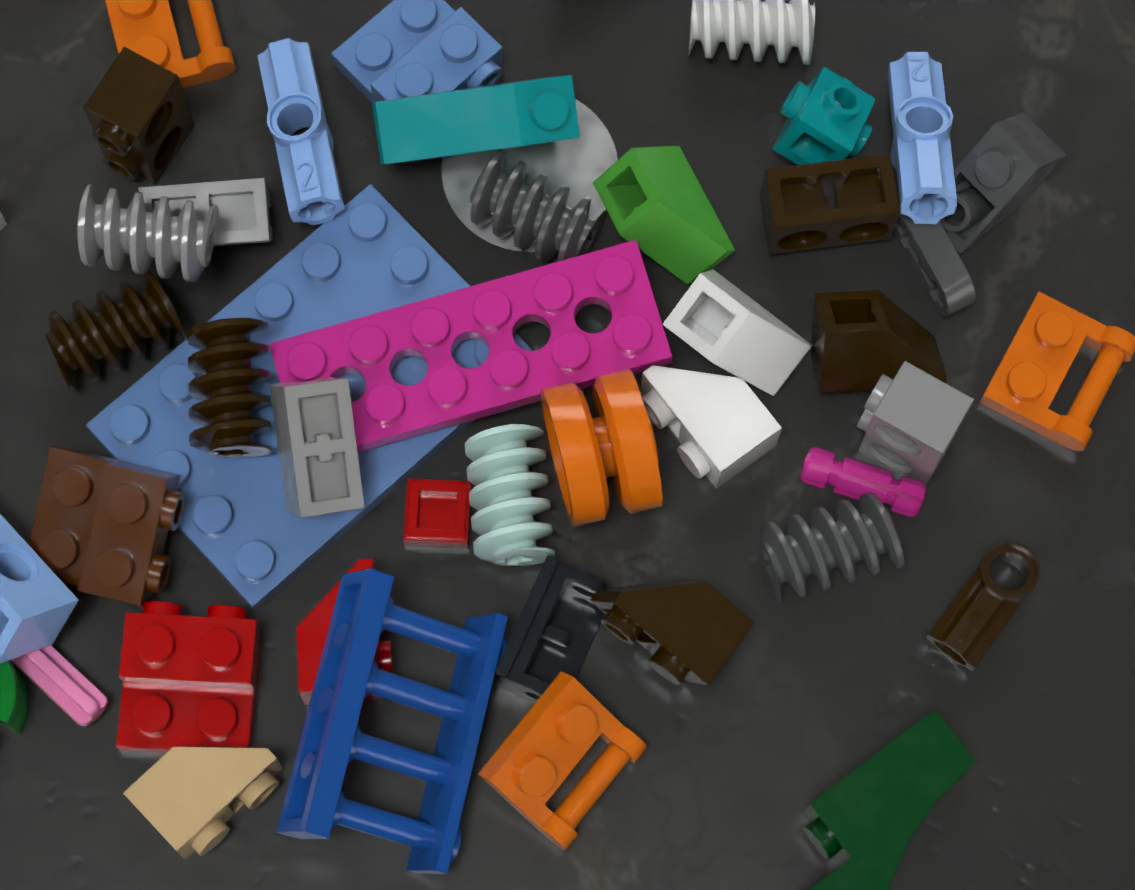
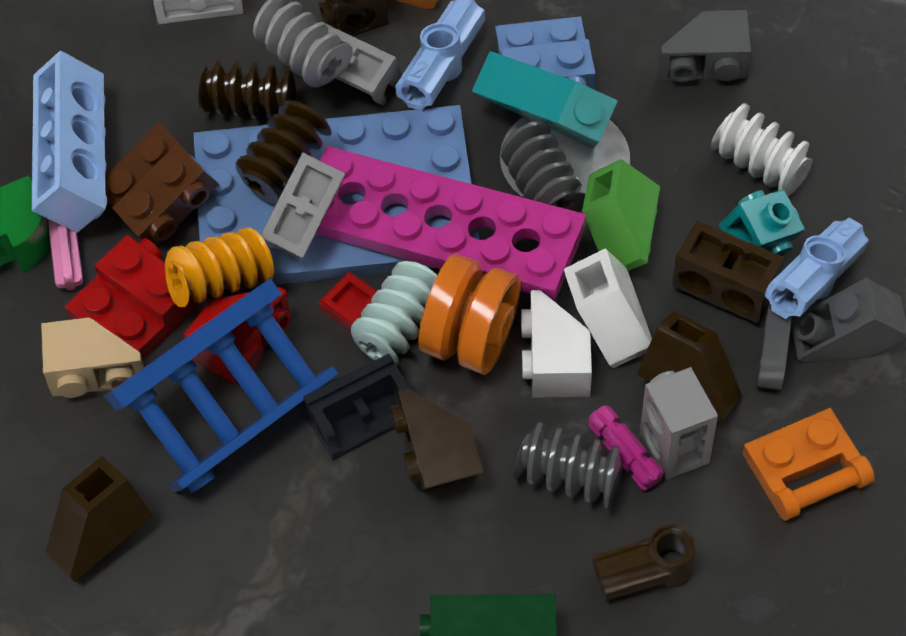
camera: 40 degrees right, 15 degrees down
orange plate [478,671,647,851] -> none
none -> light orange piece [165,227,274,307]

